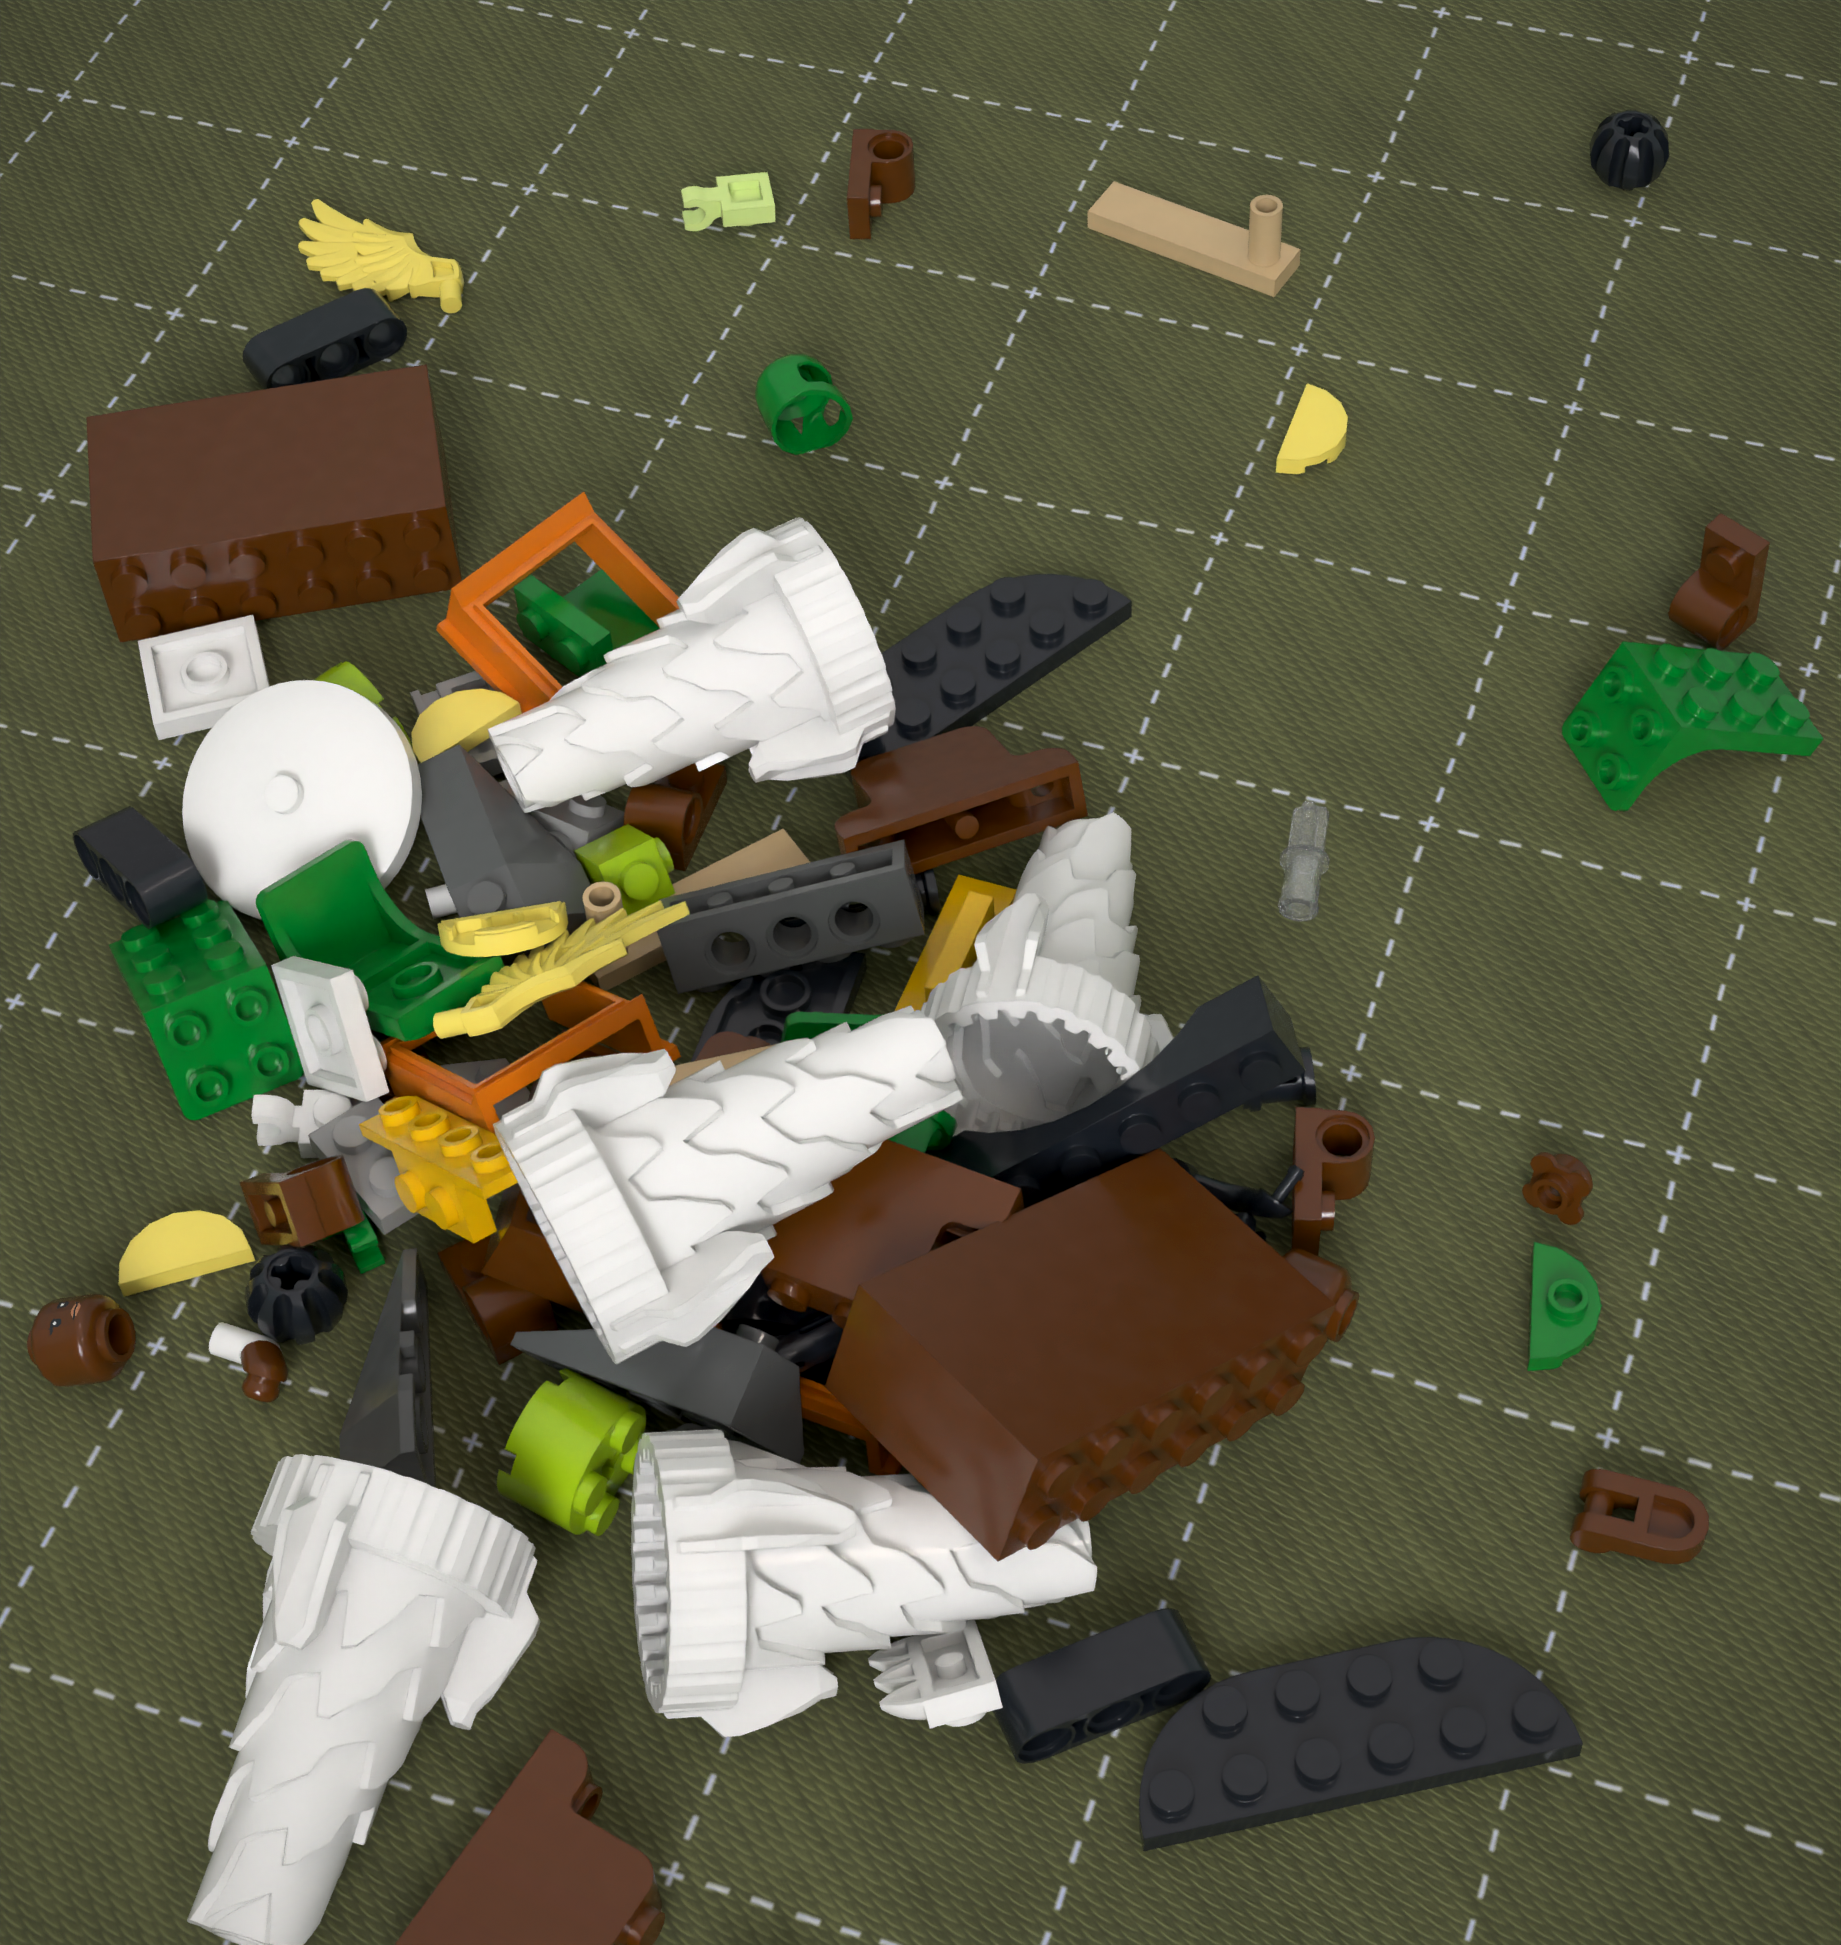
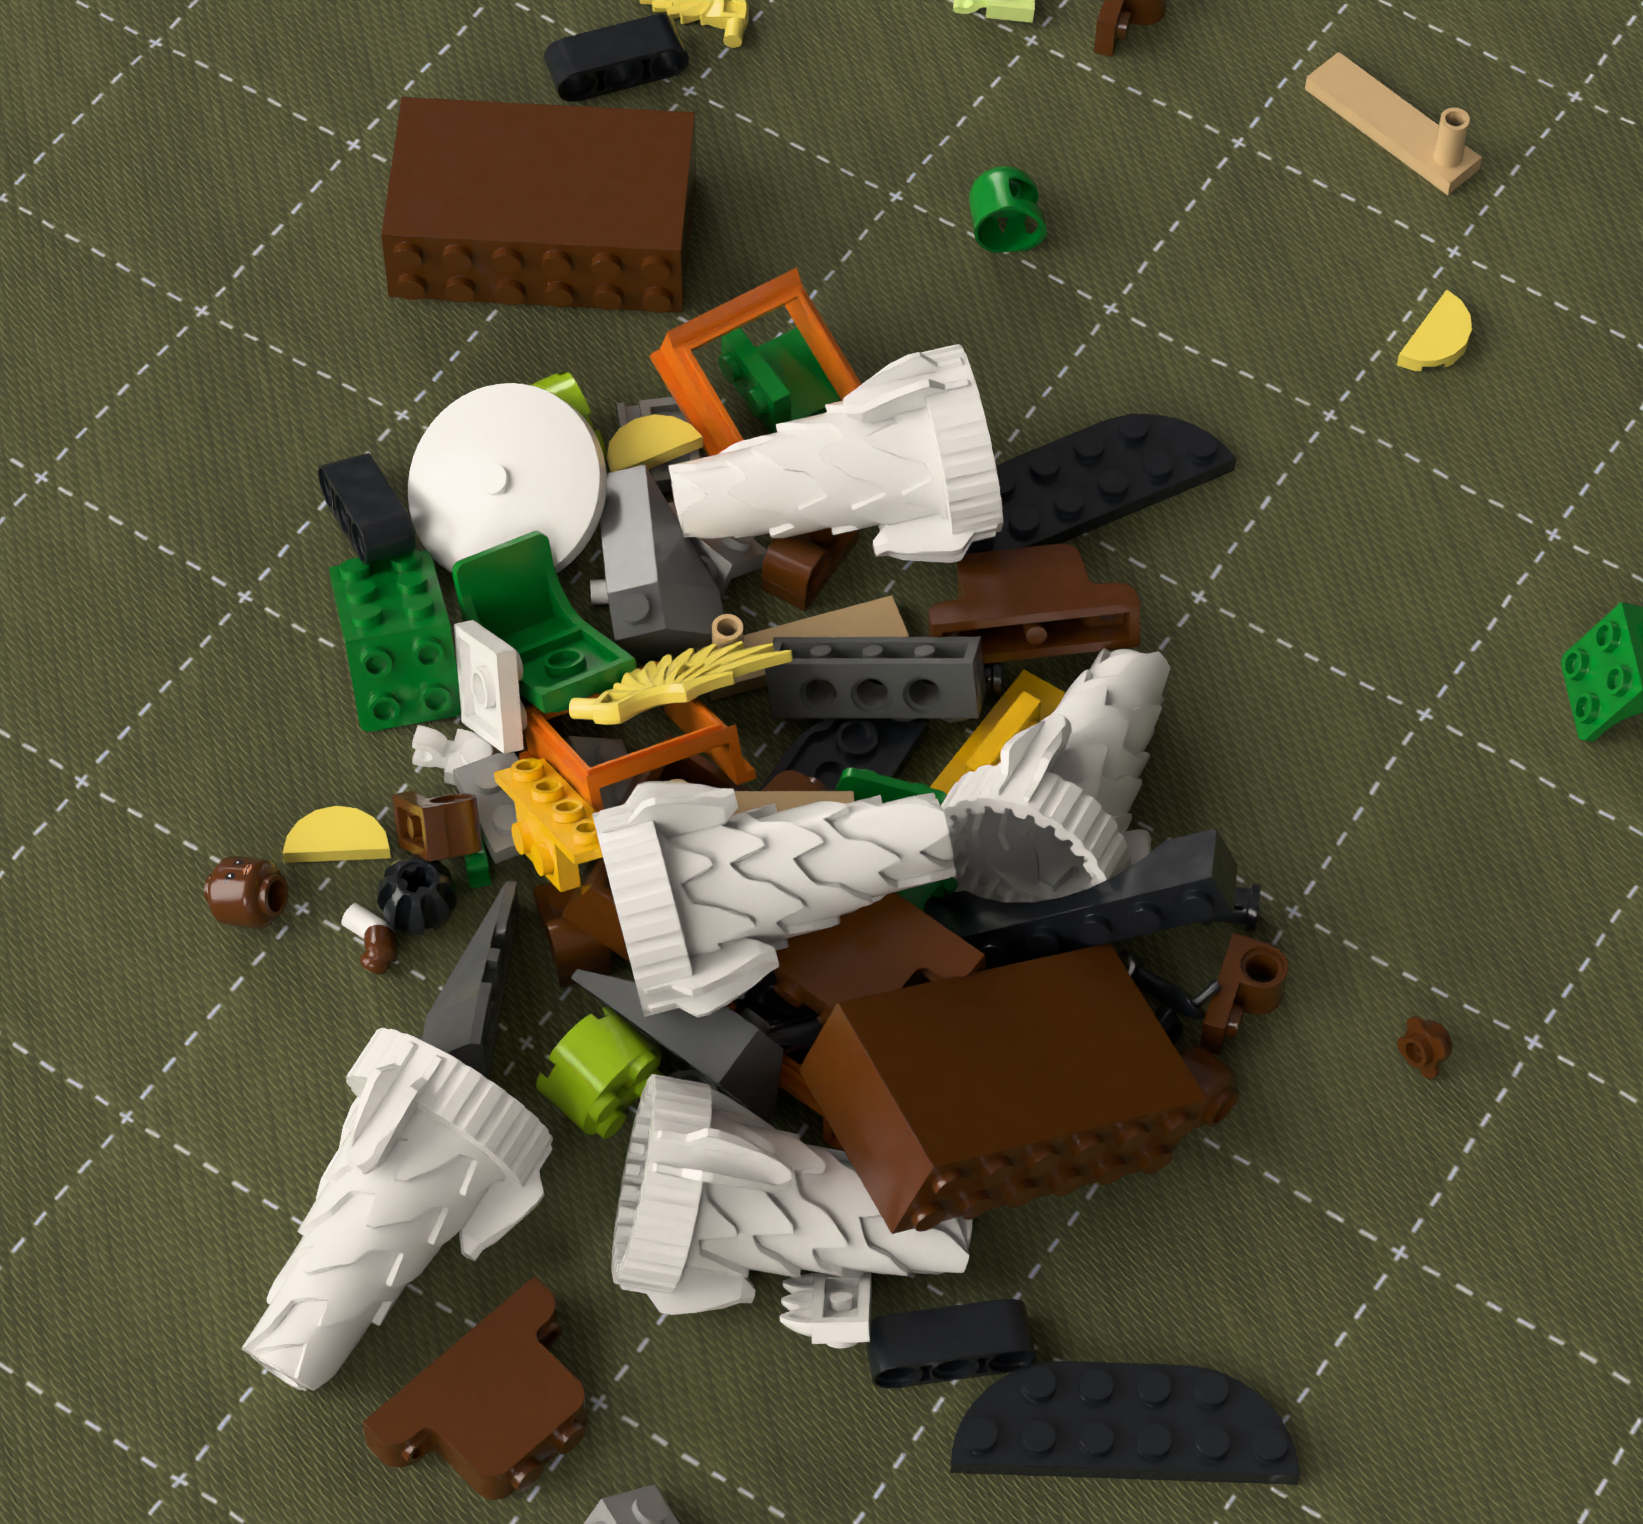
camera: 10 degrees right, 5 degrees up
white plate [138,615,270,740] -> none
light yellow tile [437,901,568,957] -> none
lime brick [574,824,676,916] -> none
clear axle [1278,801,1330,921] -> none
green plate [1527,1242,1602,1371] -> none
reddish brown plate [1570,1469,1709,1565] -> none

